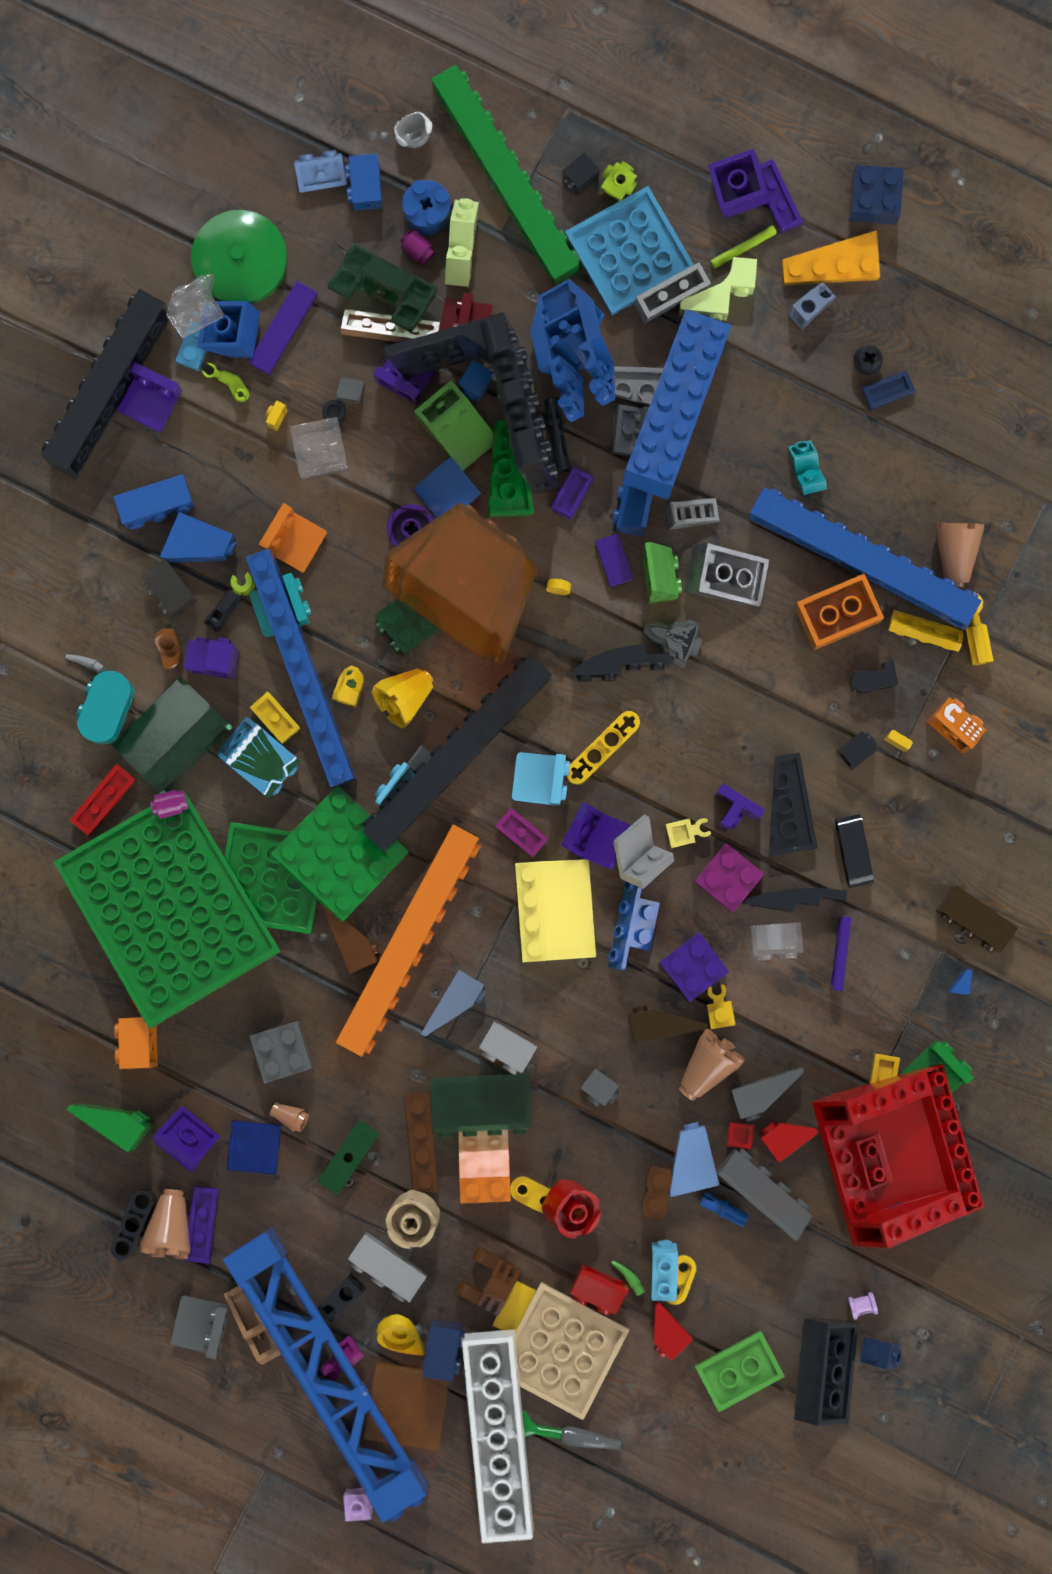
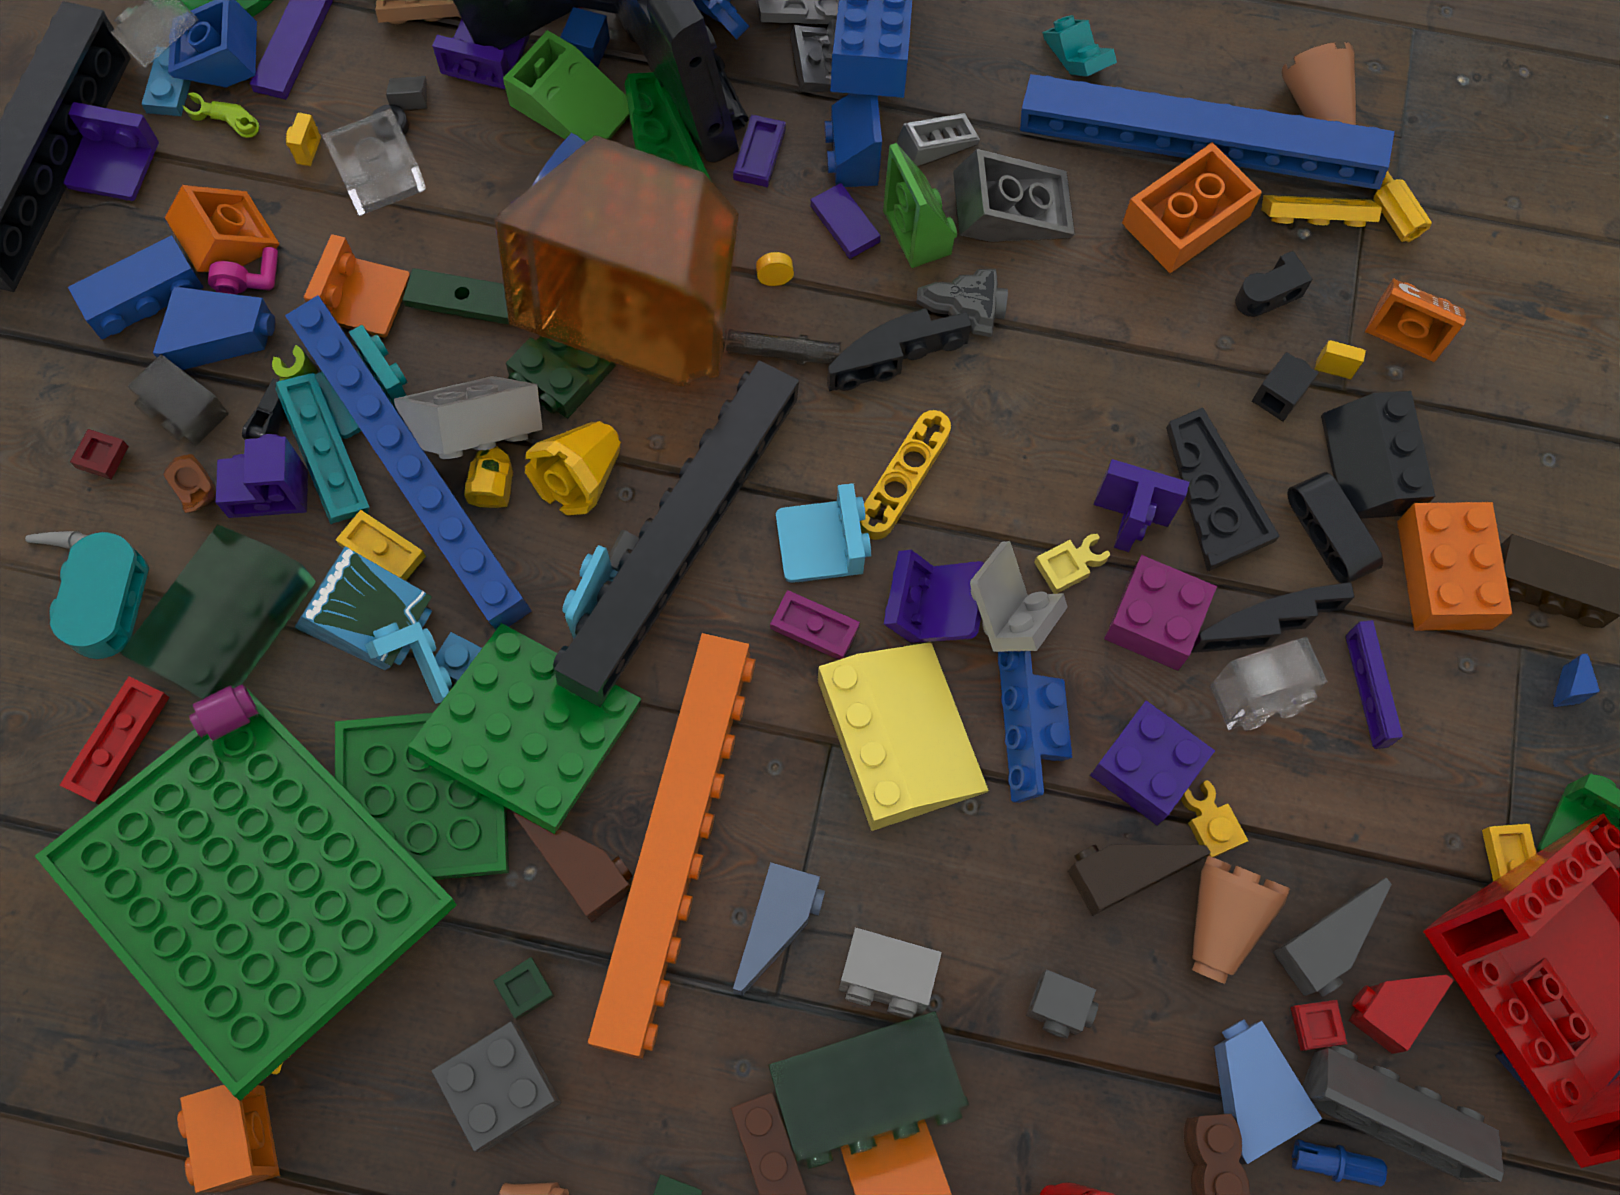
camera: 20 degrees left, 15 degrees down
none -> dark red plate [70,429,129,480]
none -> orange slope [165,185,280,272]
none -> dark pink plate [208,247,278,295]
none -> teal plate [275,373,369,524]
none -> medium azure bracket [364,622,452,704]
none -> light grey slope [394,376,543,459]
none -> dark green tile [403,268,523,325]
none -> dark azure plate [435,632,482,683]
none -> dark green plate [493,957,555,1020]
none -> black slope [1321,391,1435,519]
none -> orange brick [1397,502,1512,631]

